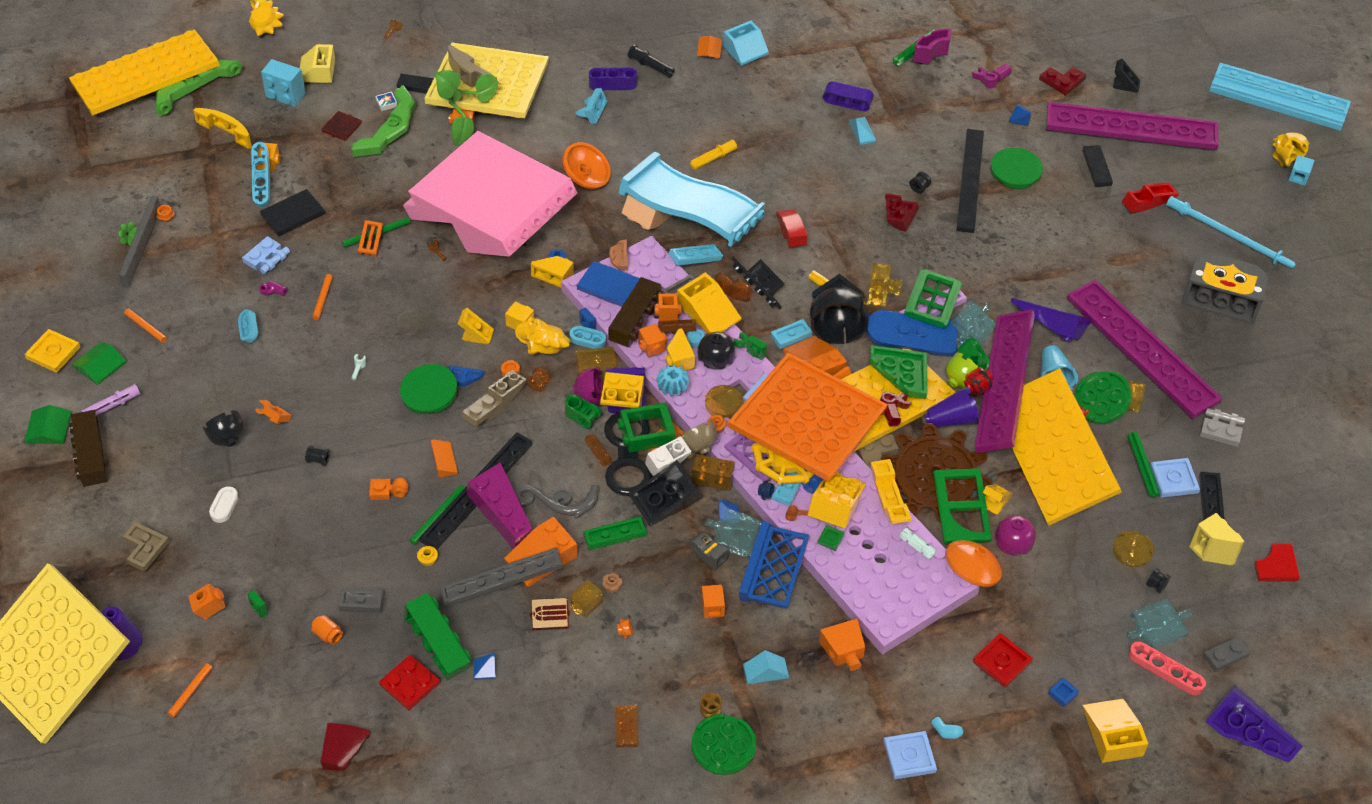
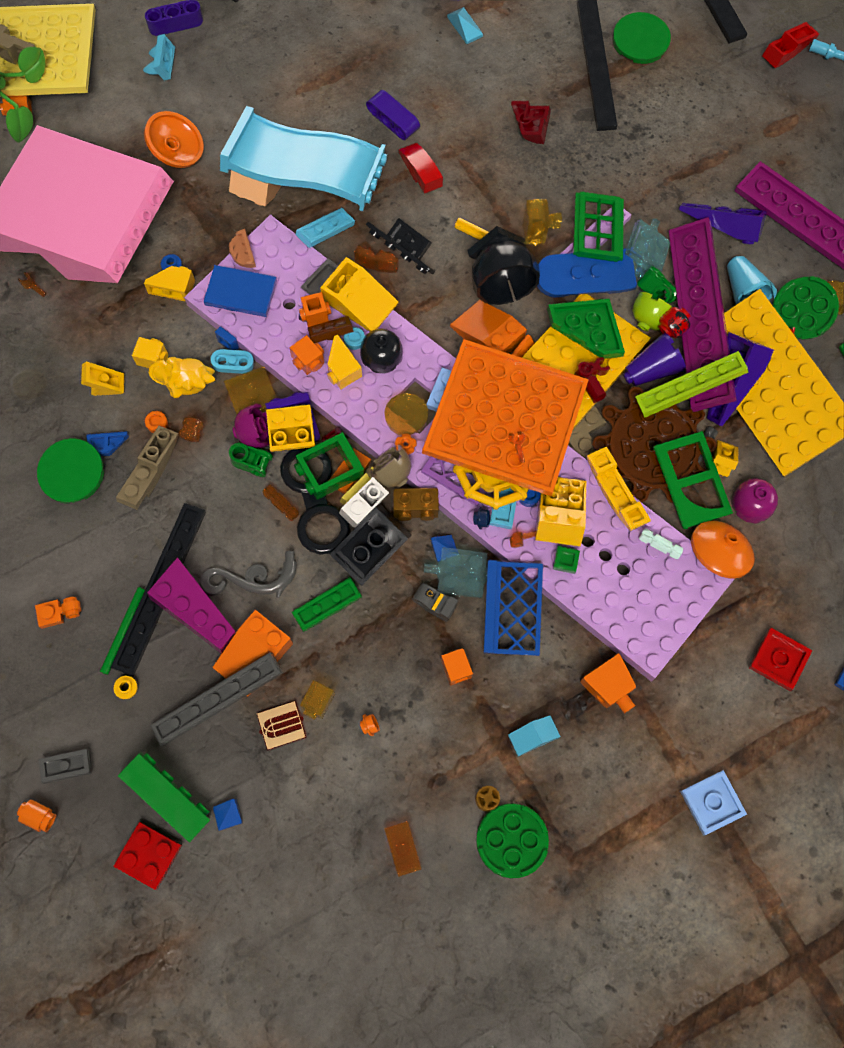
camera: 15 degrees left, 20 degrees up
dark red slope [321,723,371,771] -> none
orange slope [431,440,458,478] -> none
medium nougat plate [602,573,622,593] -> none
dark brown brick [608,277,663,347] -> none
medium azure gear [657,364,689,397] -> none
yellow axle [690,139,737,170] -> none
green plate [734,332,767,360] -> none
medium azure plate [771,319,812,349] -> none
black wheel [909,171,932,194] -> none
medium azure arm [931,717,963,739] -> none
none -> dark purple beam [366,90,420,140]
none -> clear orange hand [508,431,525,463]
none -> lime plate [635,351,749,418]
none -> dark purple wedge [707,332,774,426]

